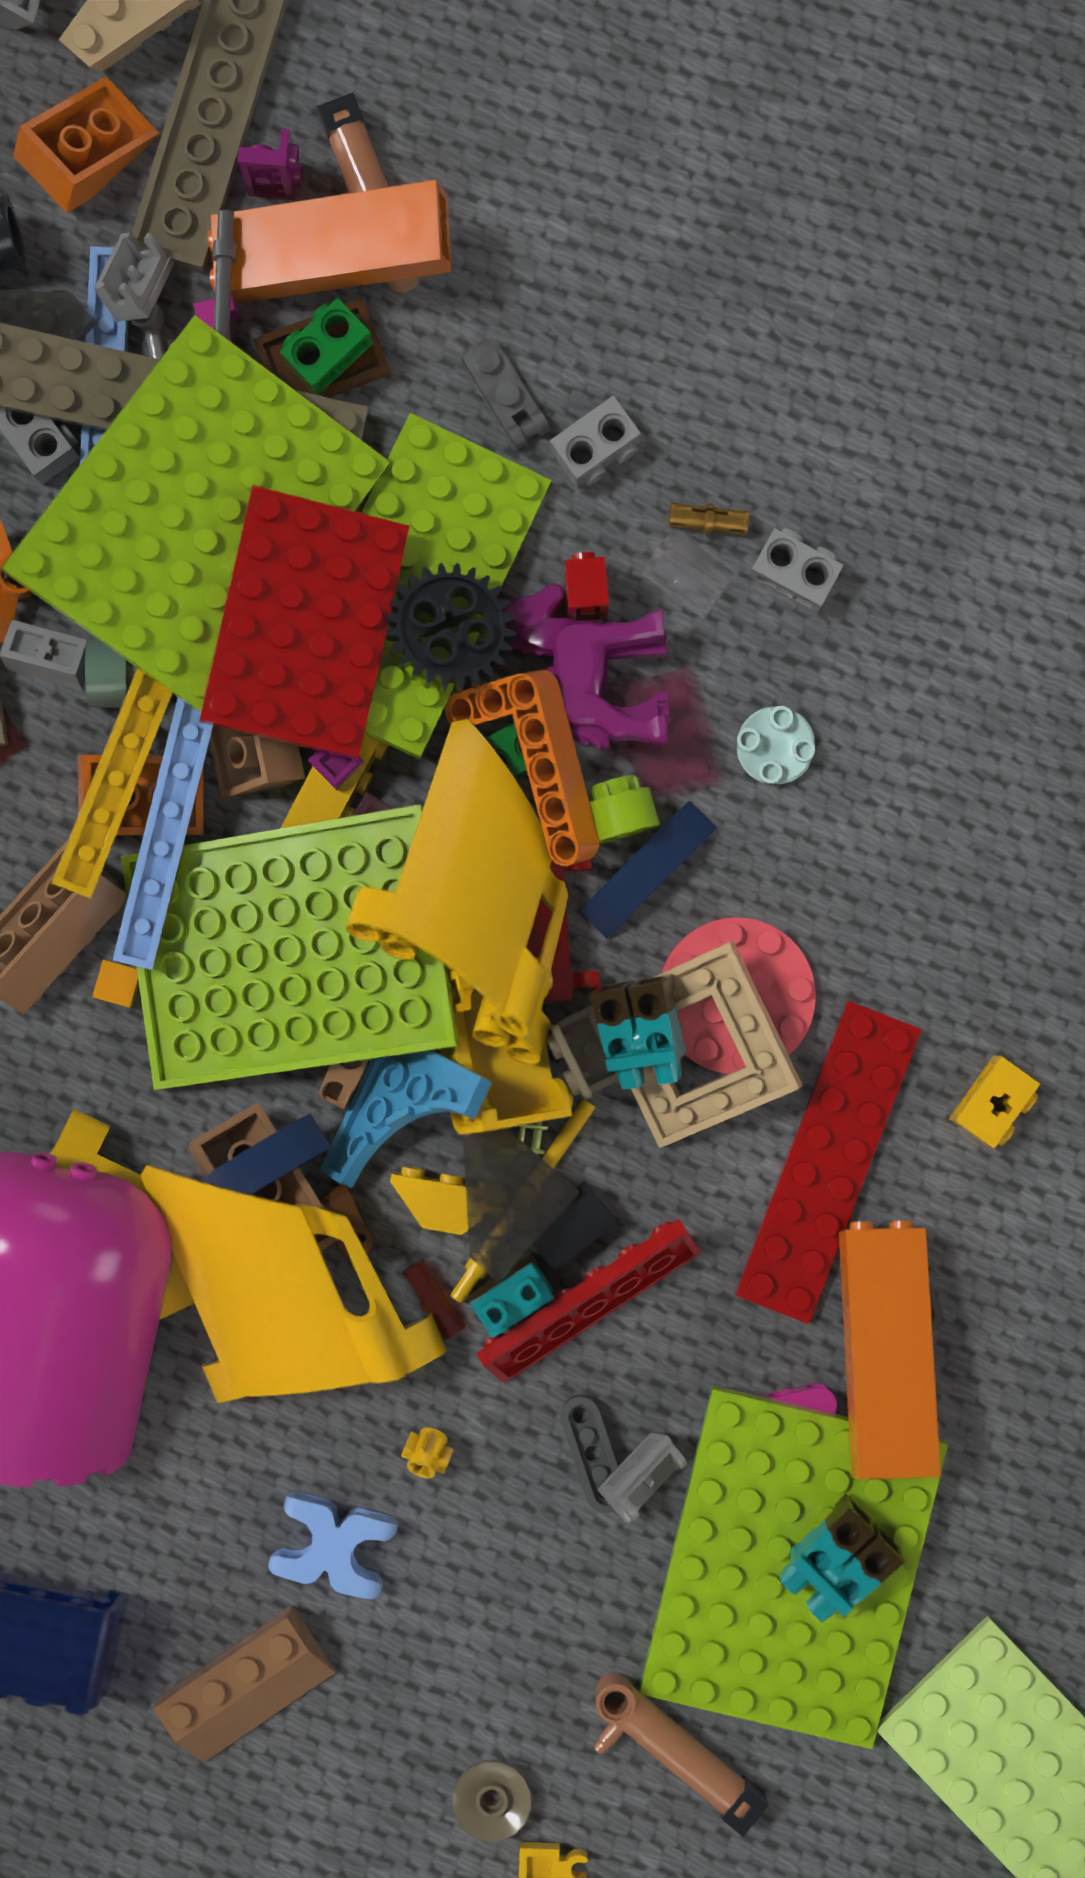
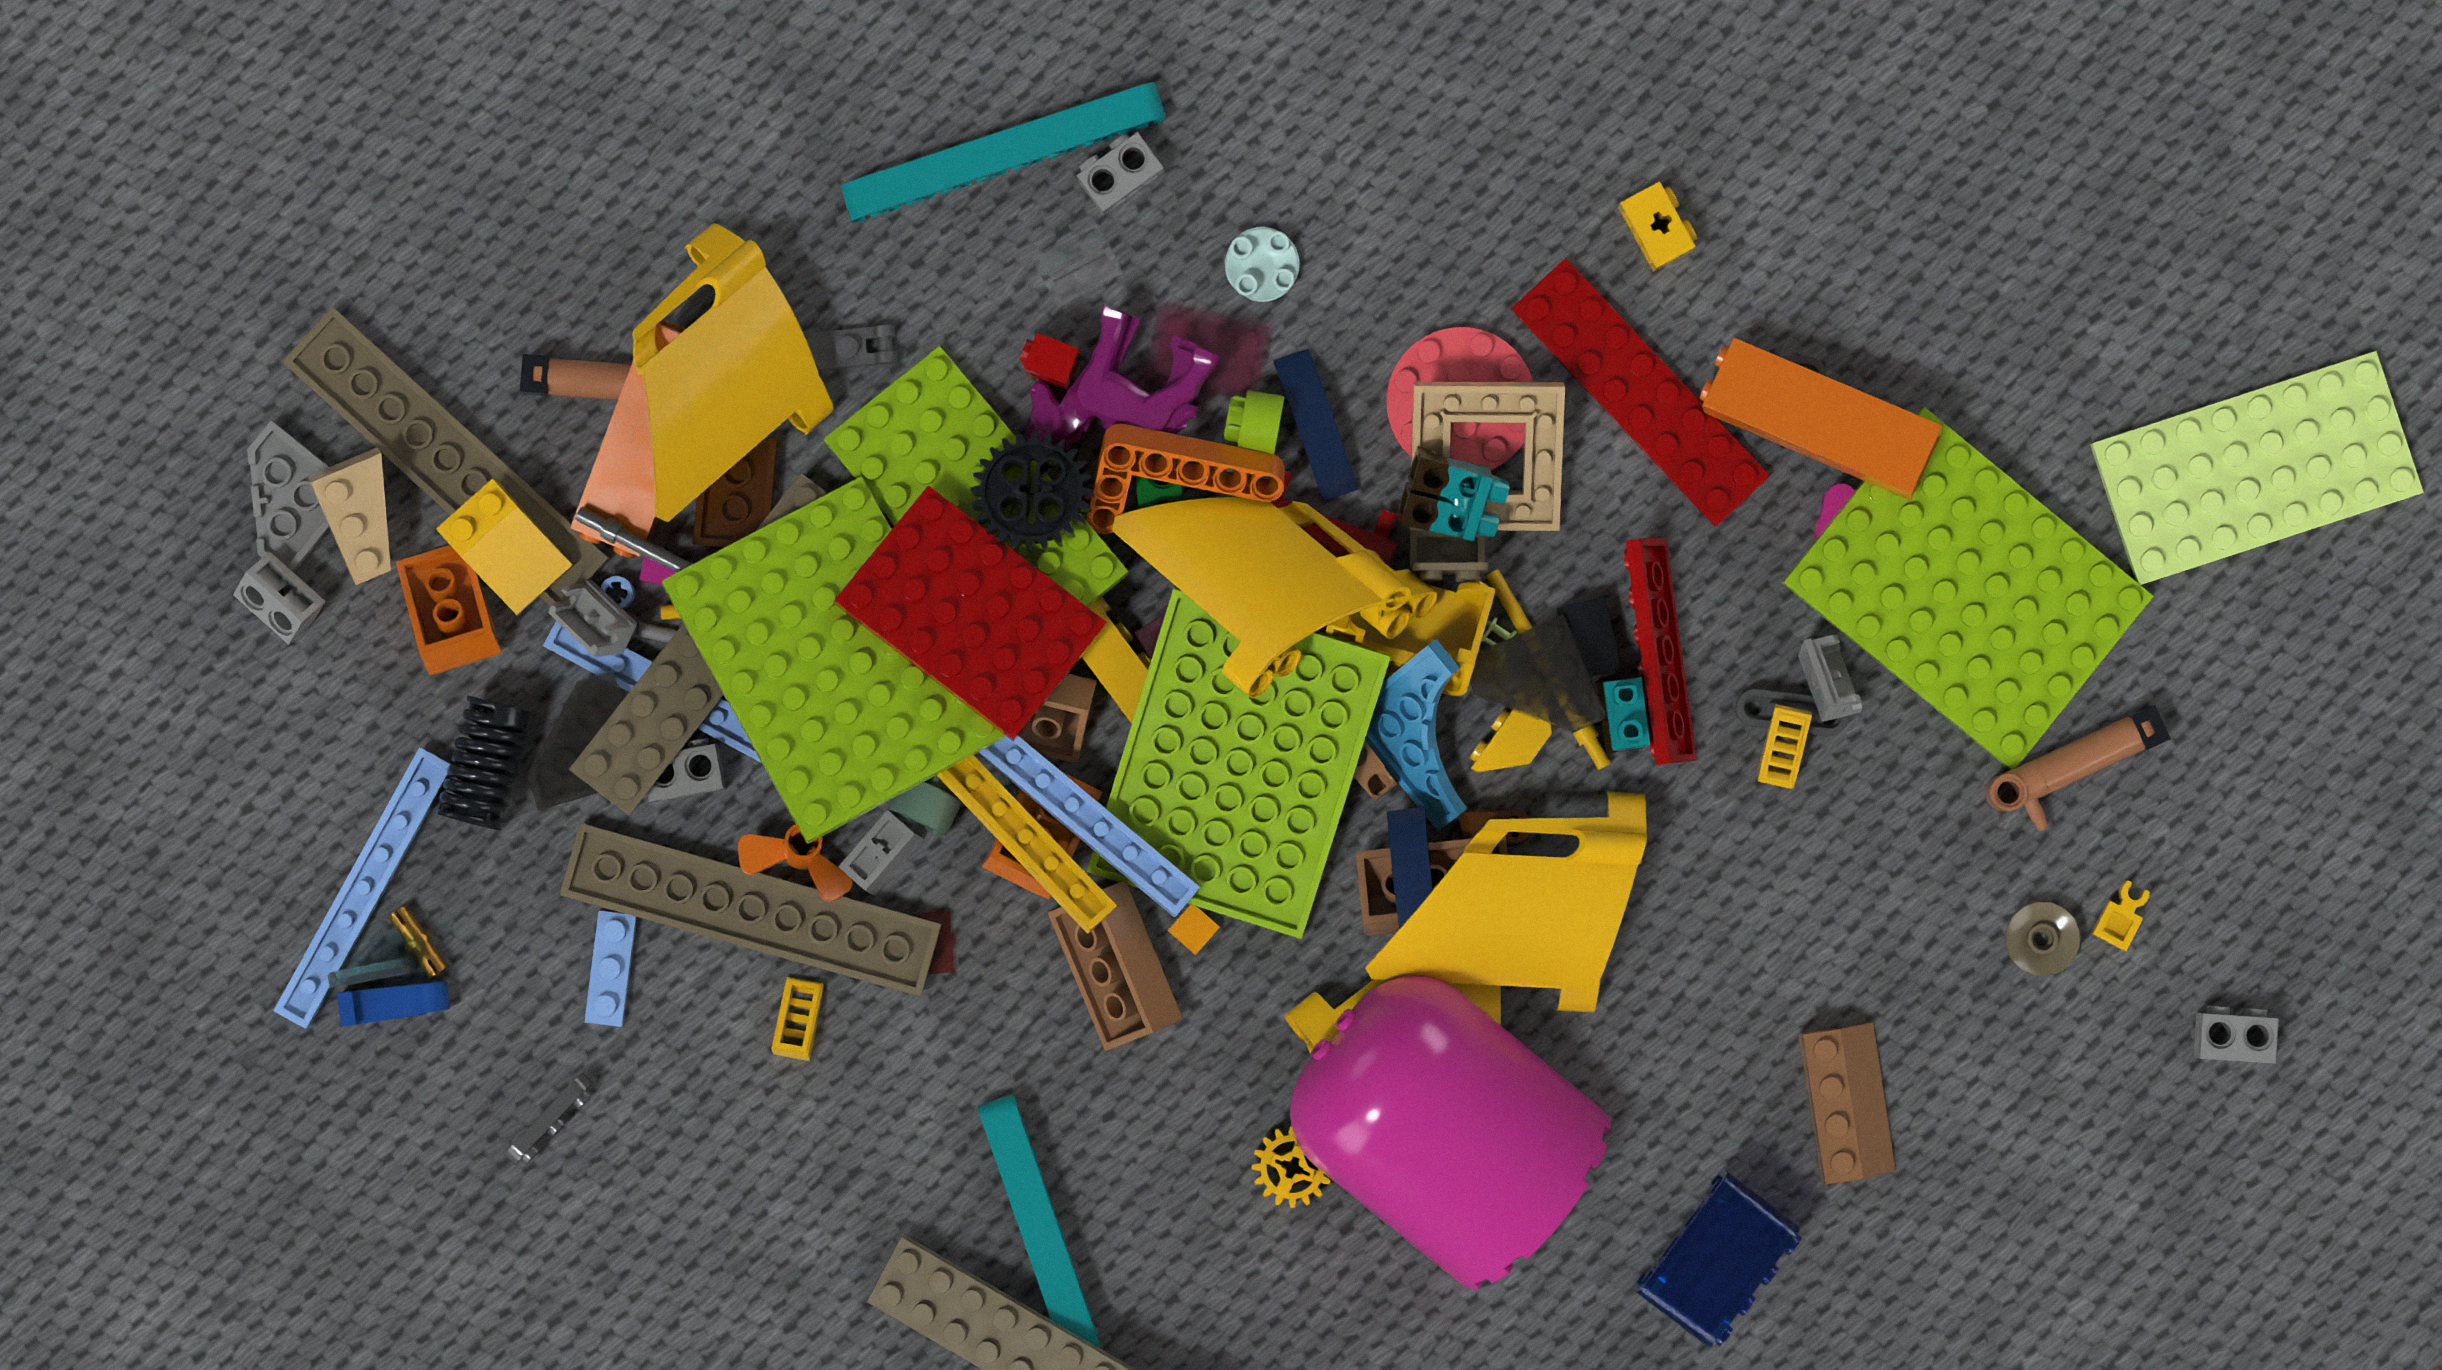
camera: 65 degrees left, 0 degrees up
magenta bracket [238,129,304,200] -> none
light blue piece [268,1491,399,1599] -> none
green brick [280,297,373,395] -> none
magenta tile [308,751,365,790] -> none
yellow gear [401,1427,454,1478] -> none
clear red pin [402,1259,465,1340] -> none
light grey brick [549,395,641,488] -> none
pearl gold pin [668,502,749,536] -> none
hips [780,1494,905,1622] -> none
none -> yellow slope [436,479,573,615]
none -> light blue bush [601,576,635,609]
none -> yellow panel [632,223,834,522]
none -> teal beam [840,82,1167,223]
none -> yellow slope [1757,704,1812,789]

